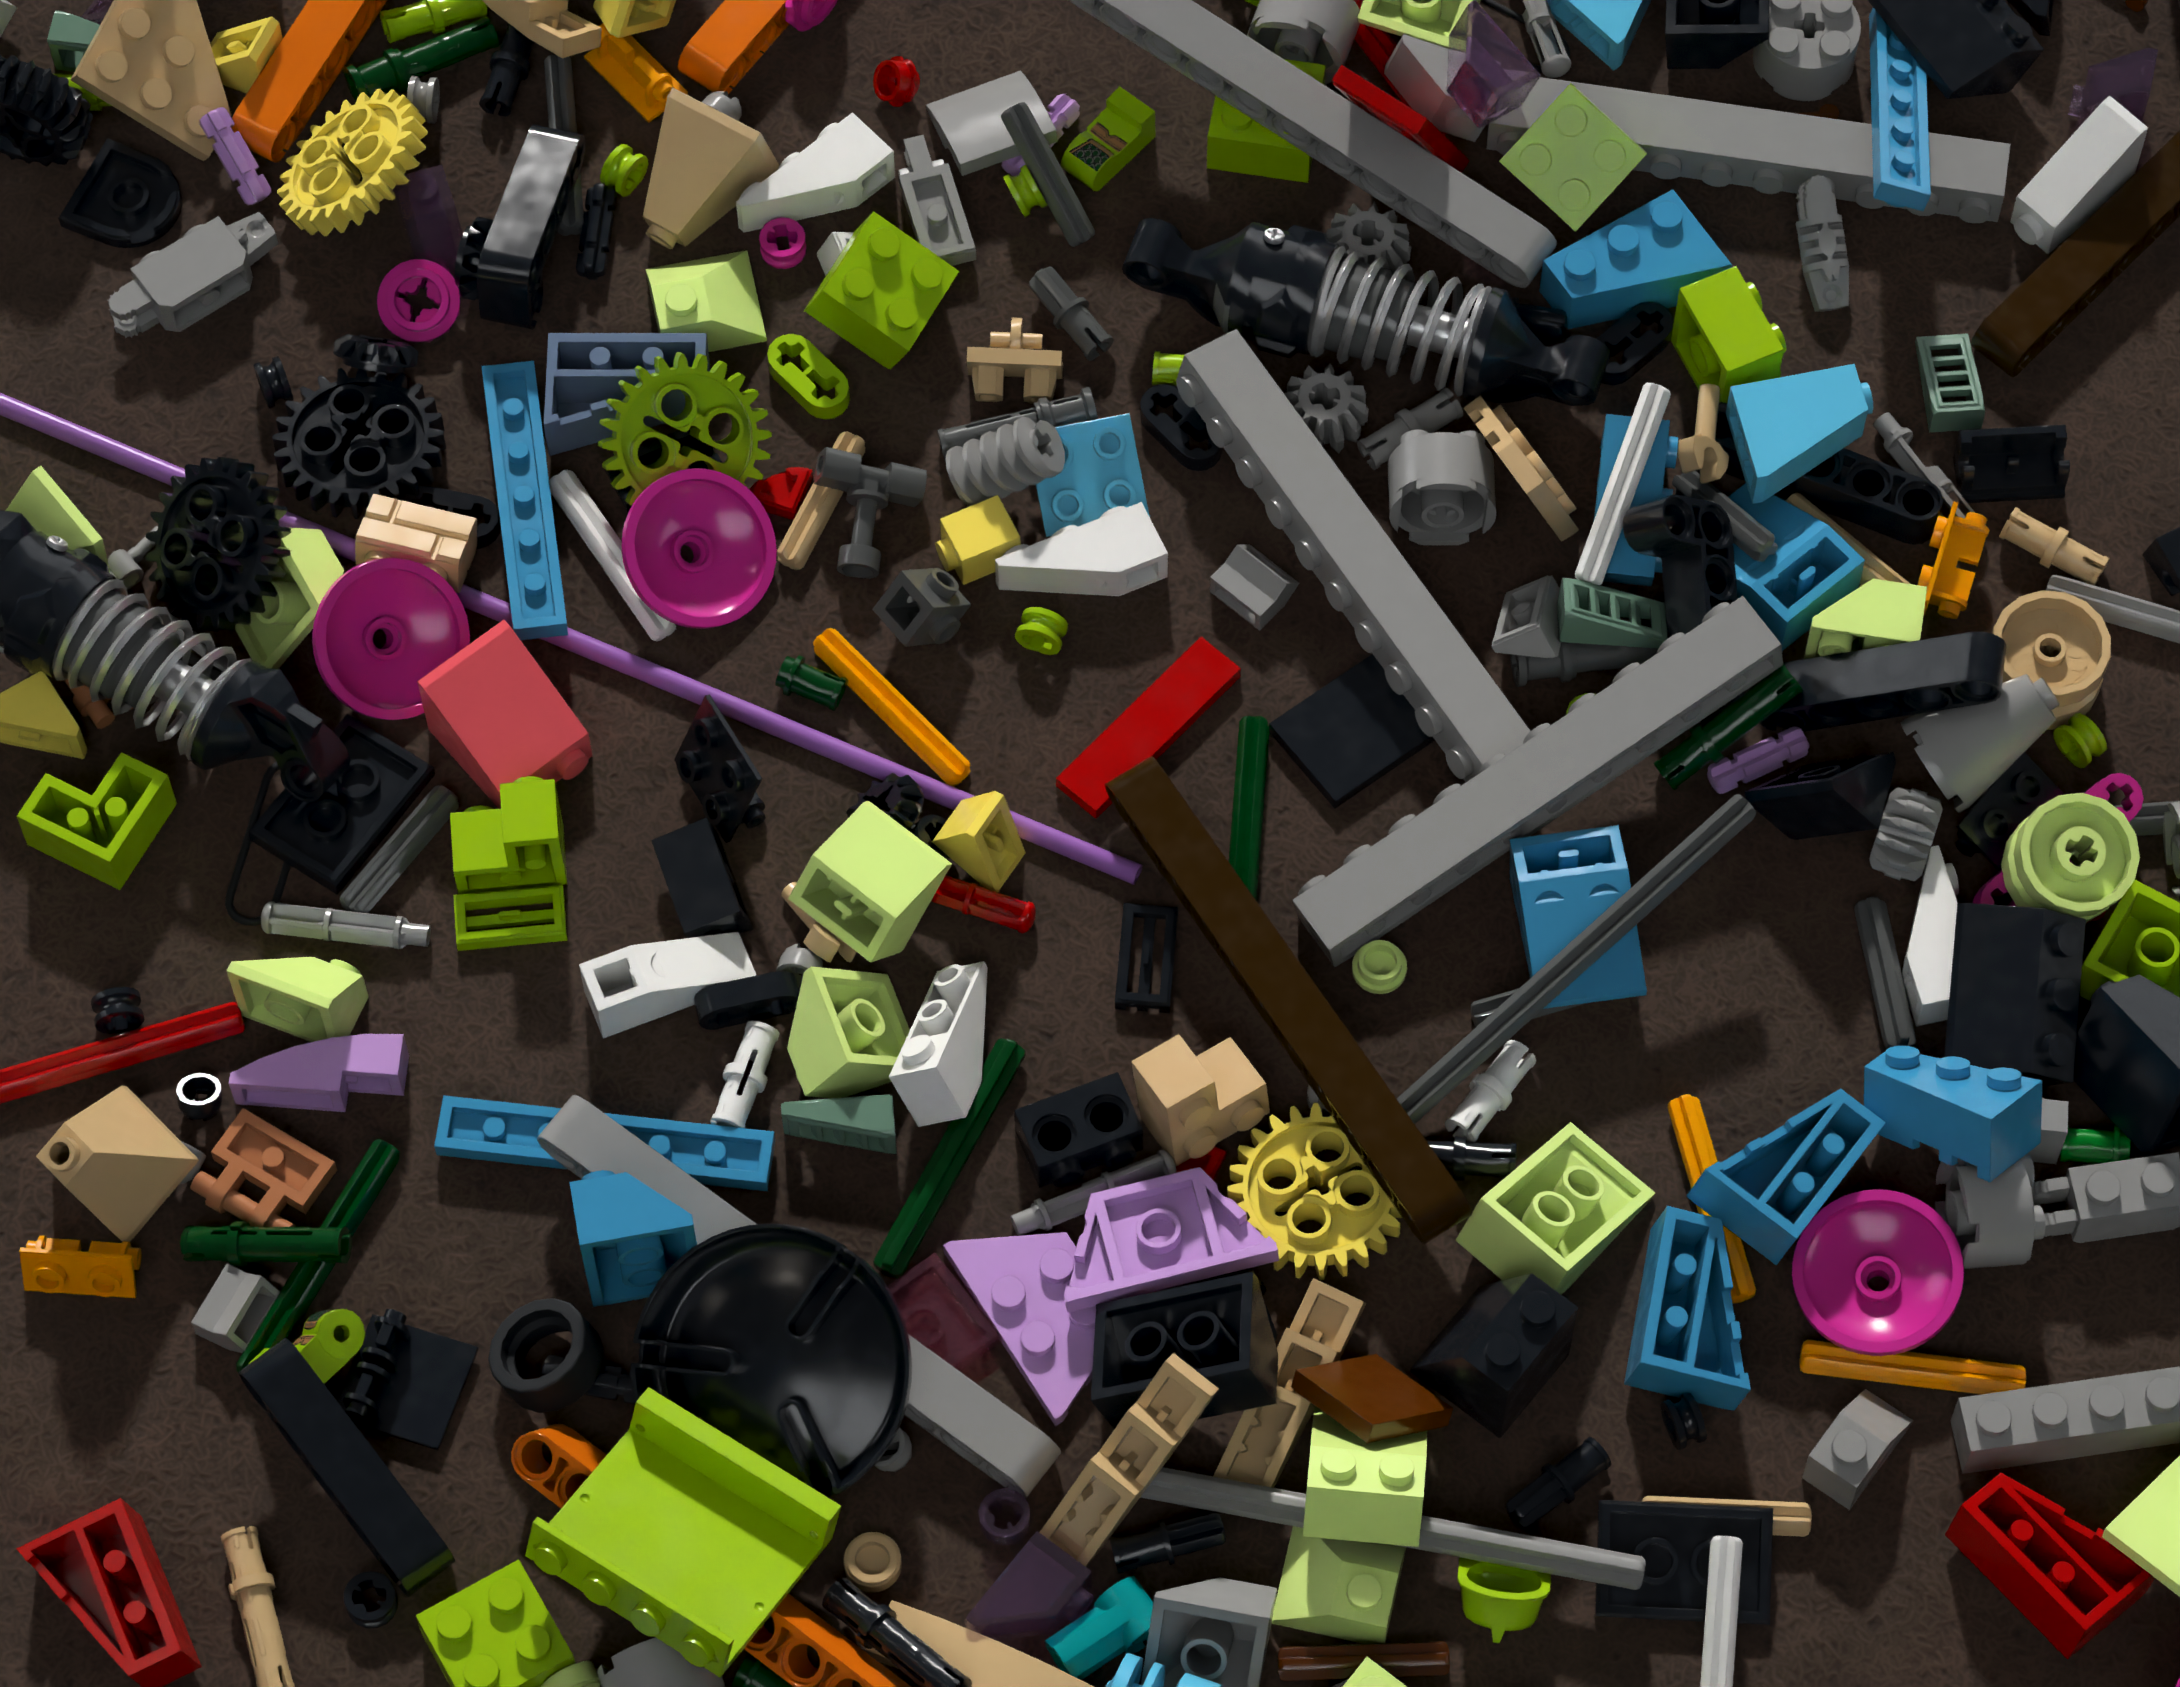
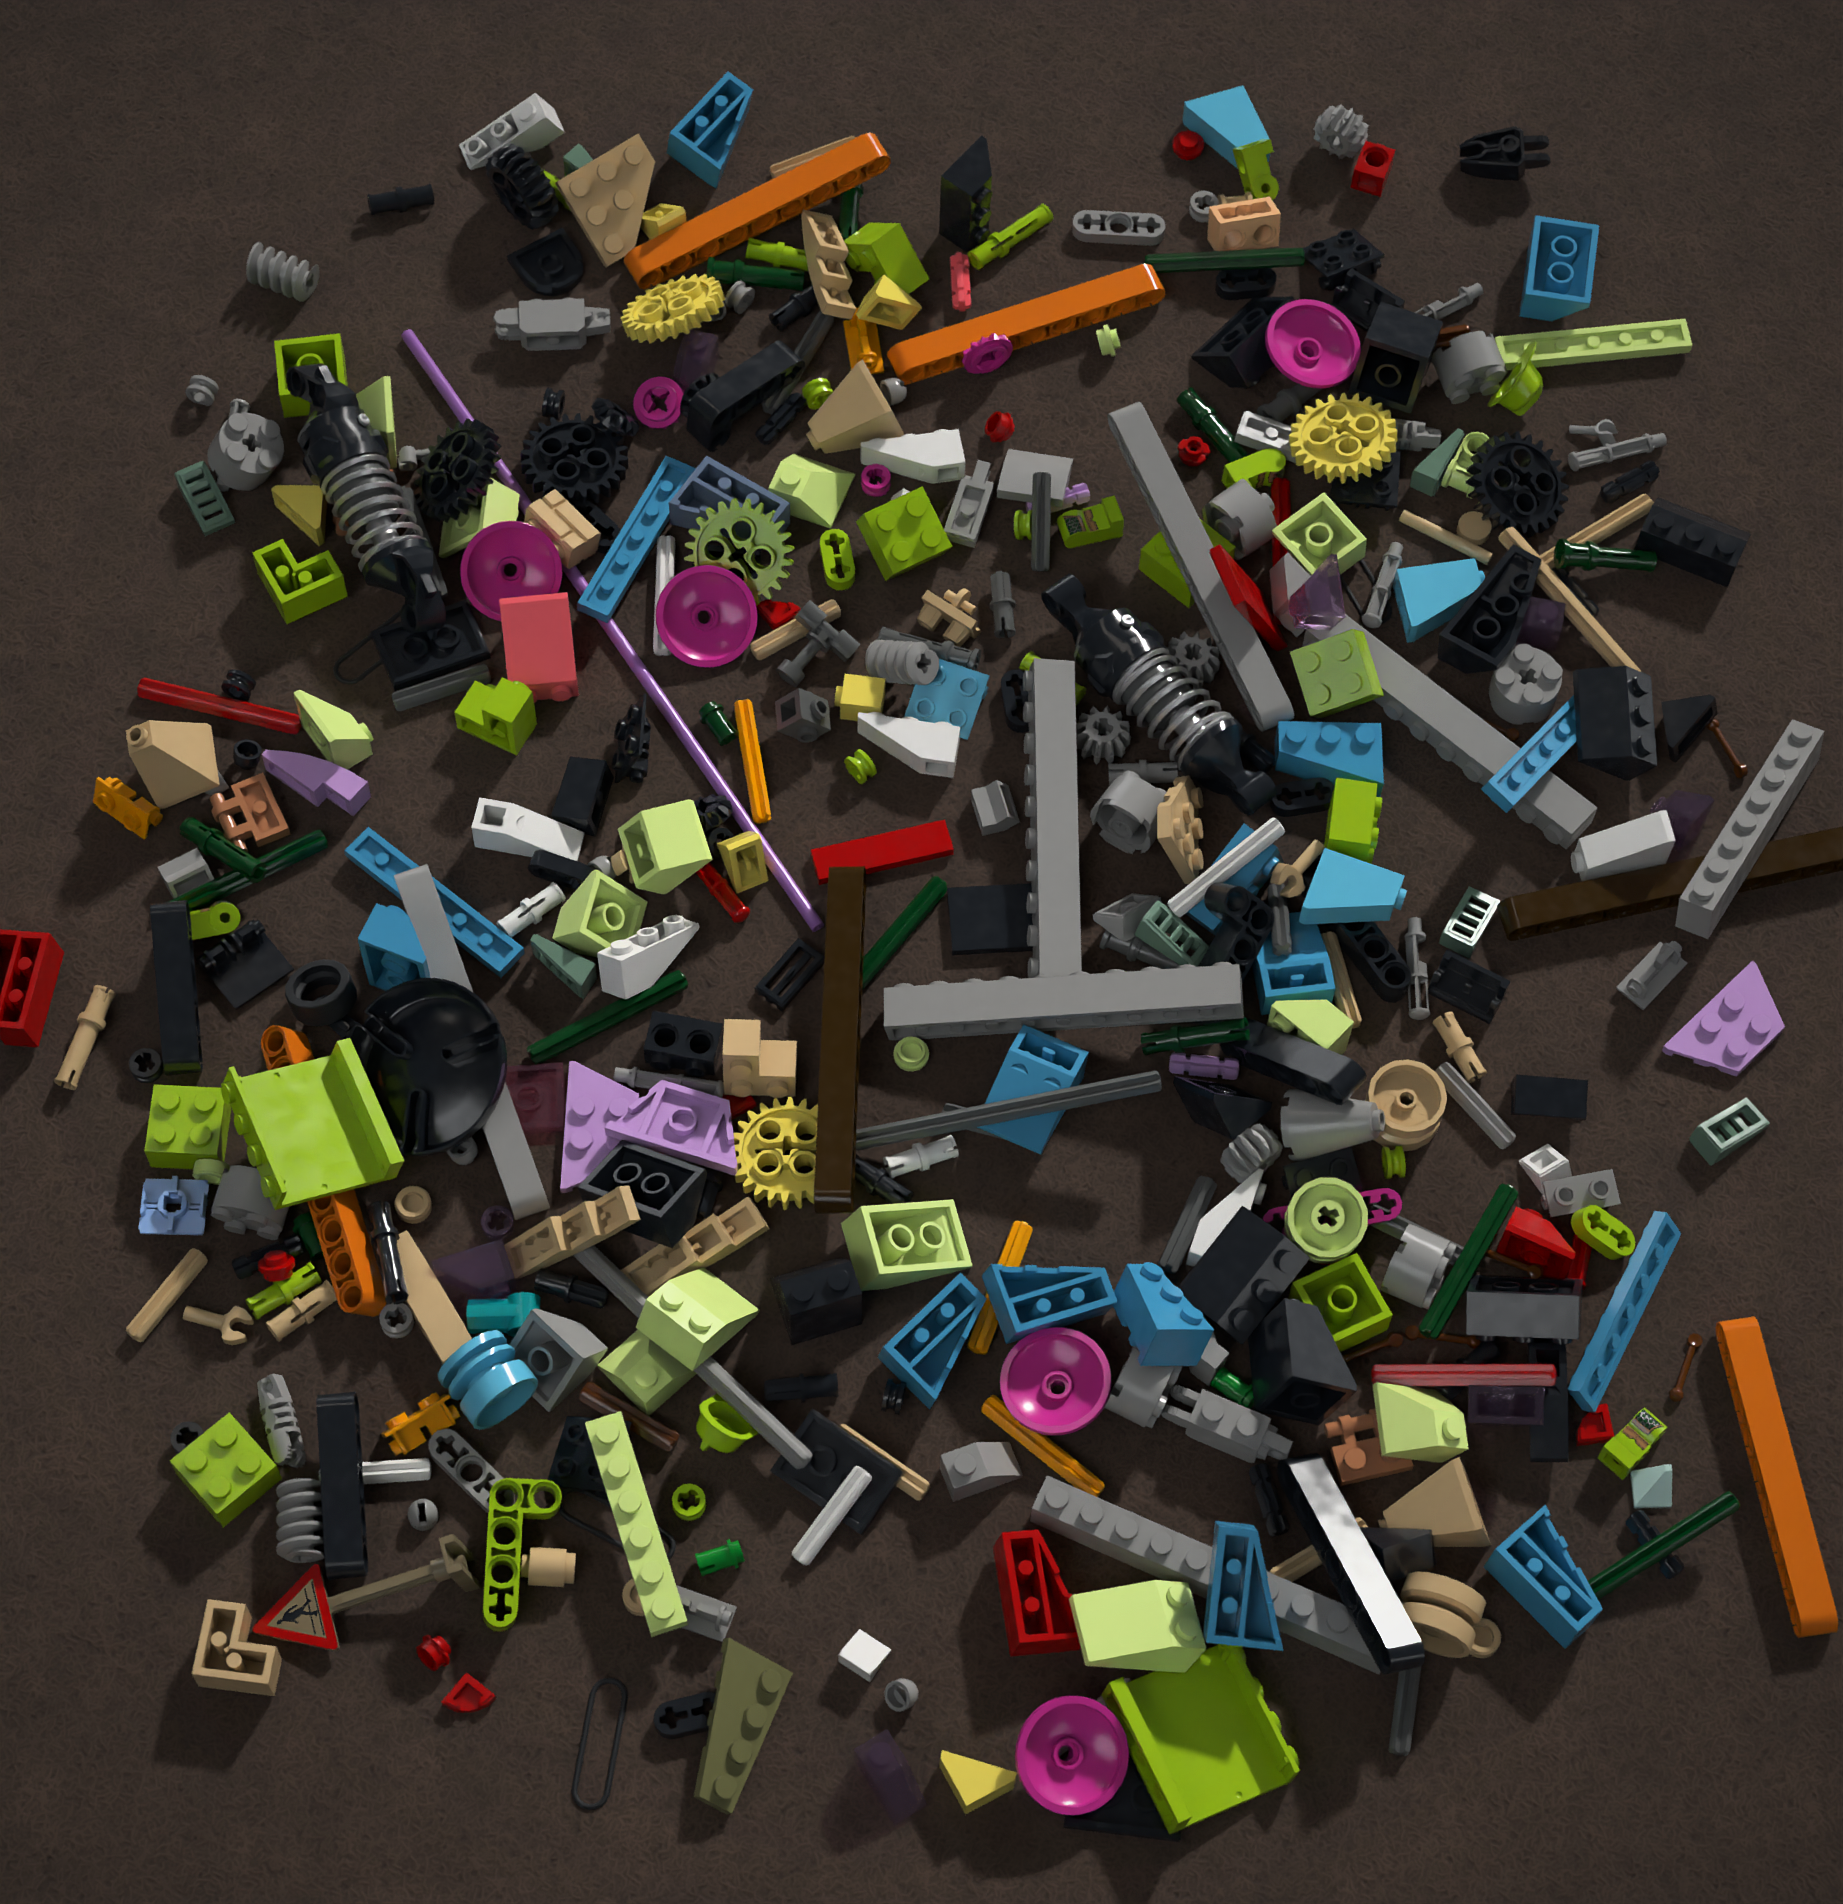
camera: 30 degrees right, 0 degrees up
lavender axle [199,107,272,206] -> none
light grey piece [261,901,431,949] -> none
lime tile [453,885,567,951] -> none
reddish brown tile [1291,1354,1453,1443] -> none
light grey hinge [1796,175,1849,312] -> none
light orange hinge [1917,501,1990,619] -> none

